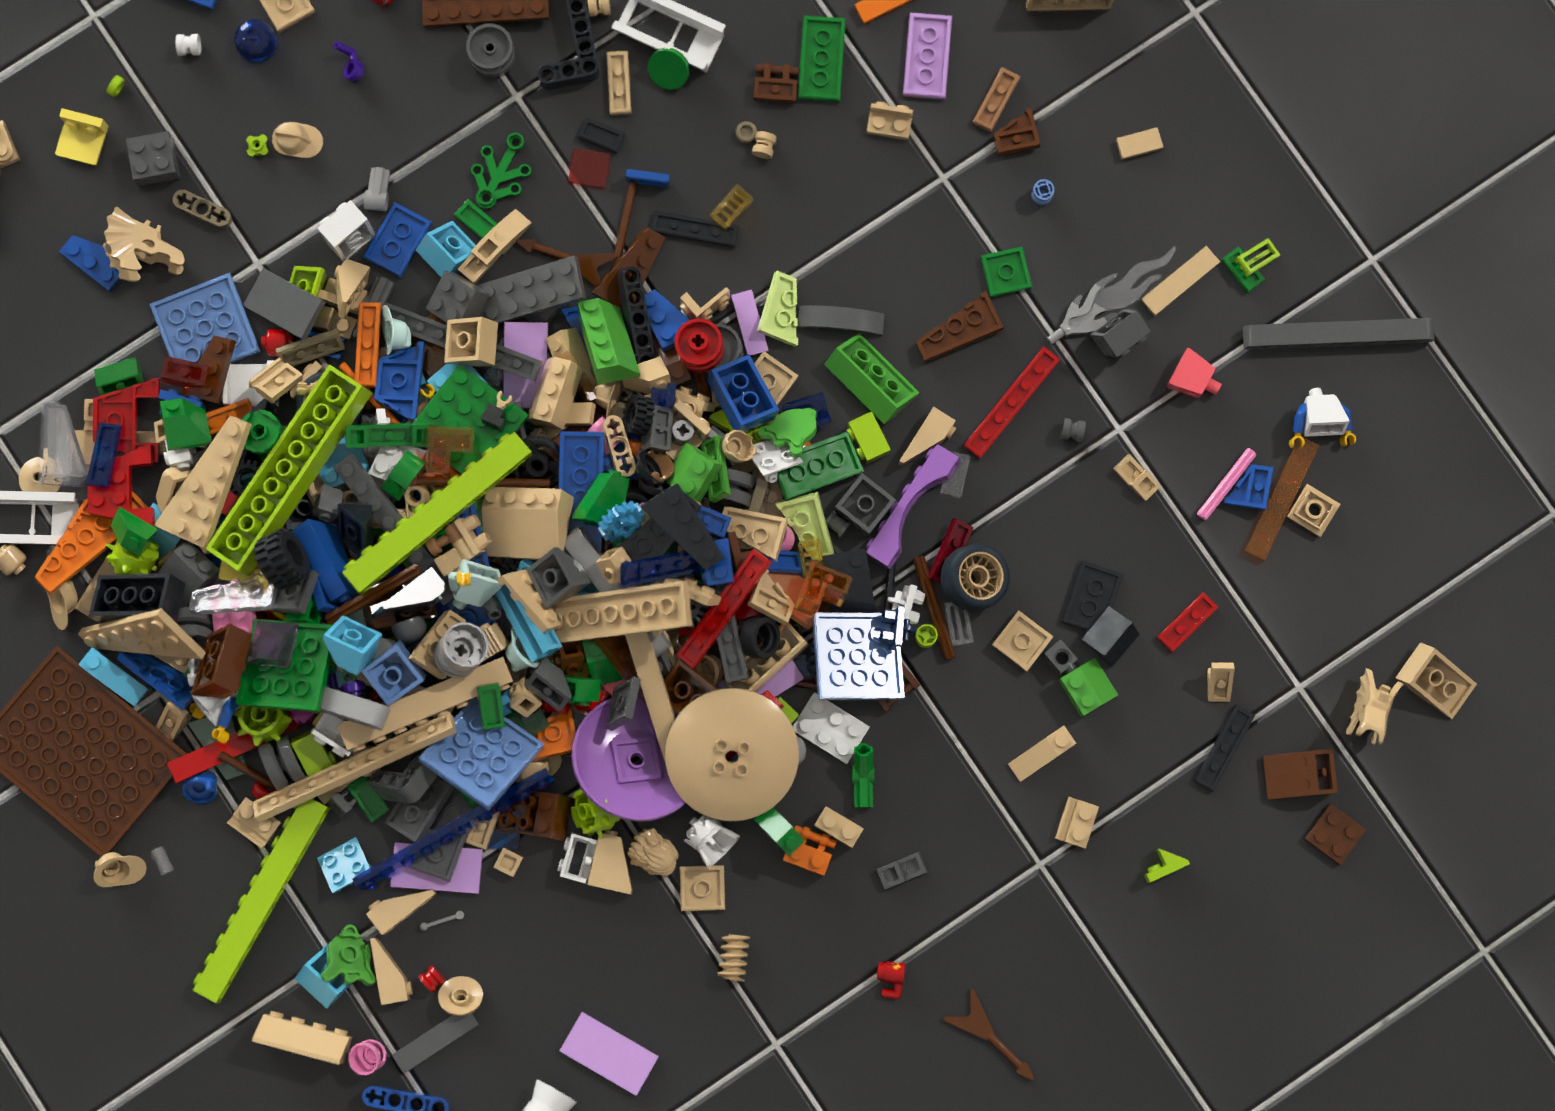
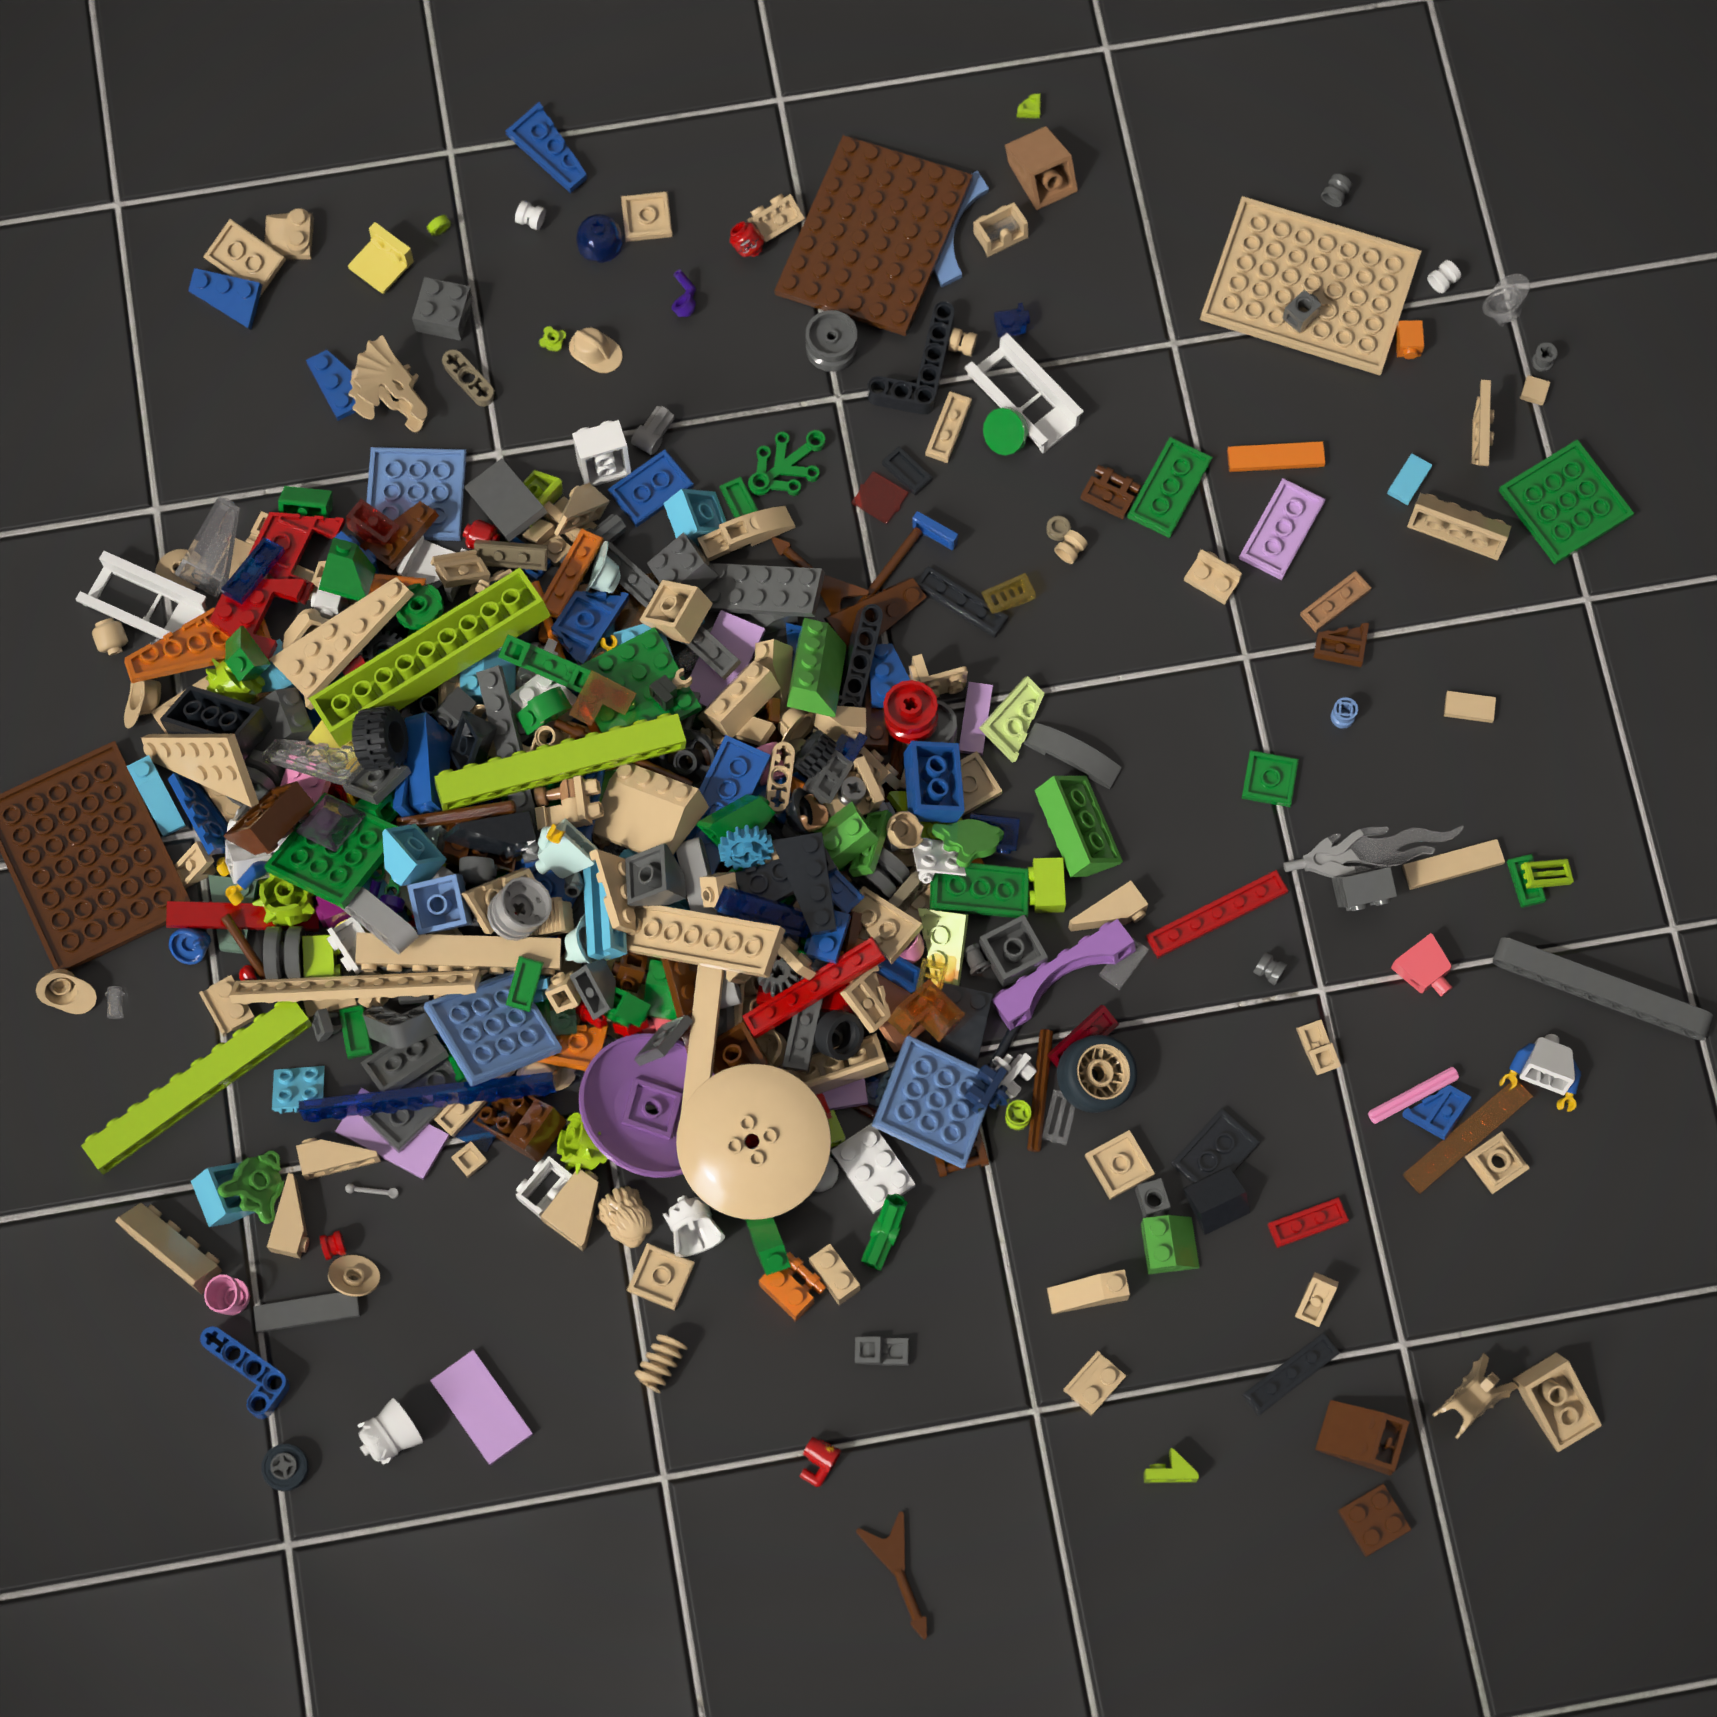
camera: 25 degrees right, 10 degrees down
reddish brown wing [916,291,1003,363] -> none

